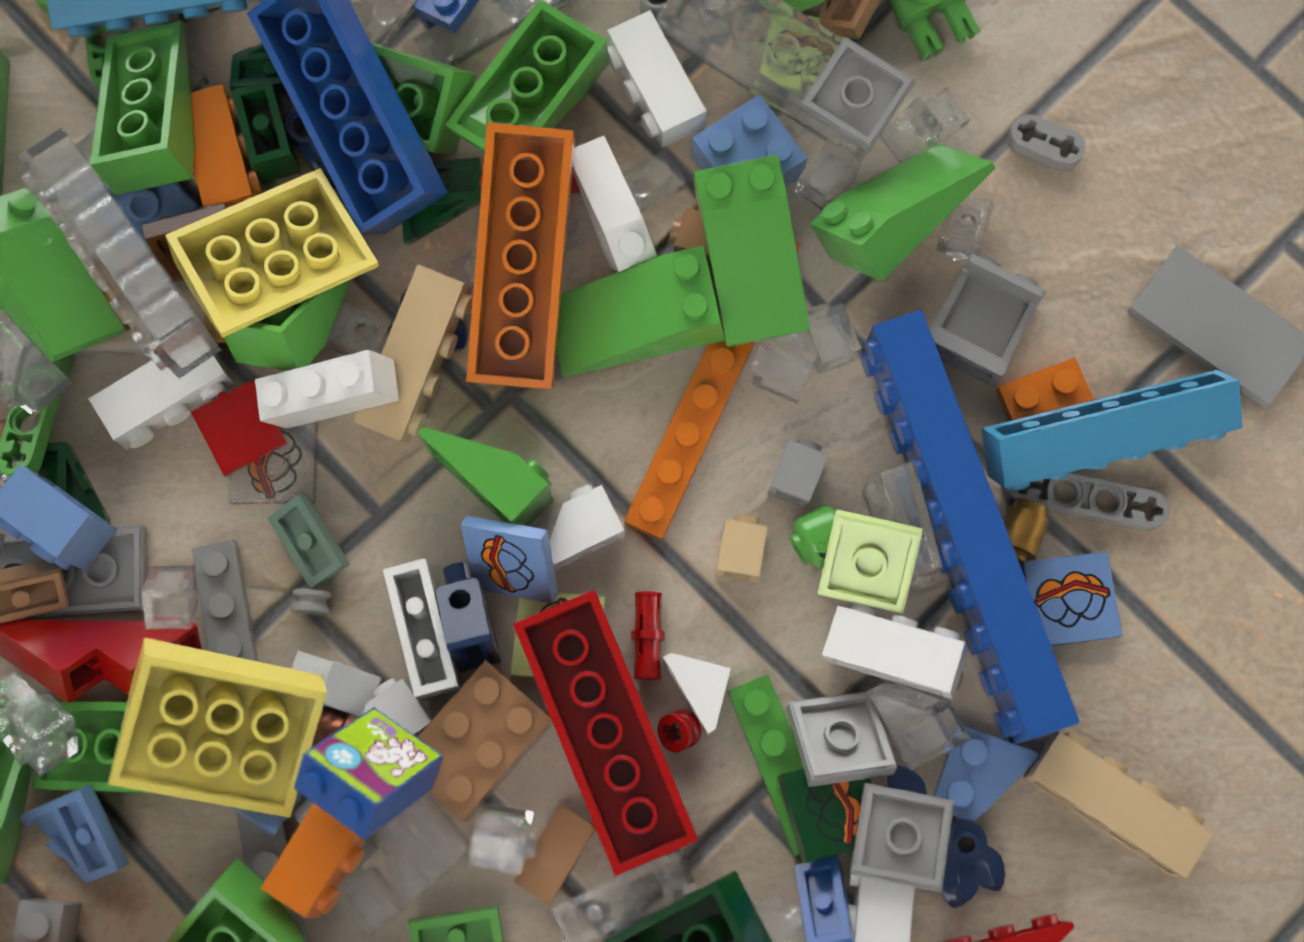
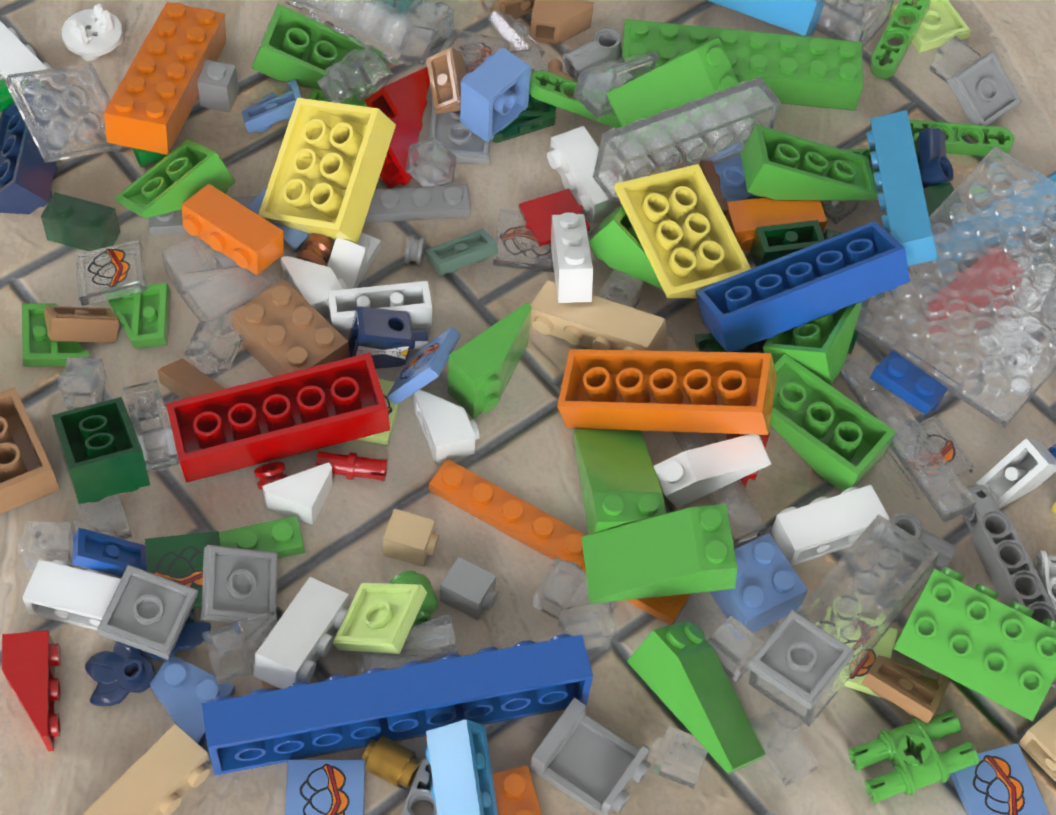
camera: 90 degrees right, 20 degrees down
brick [293,707,444,840] -> none

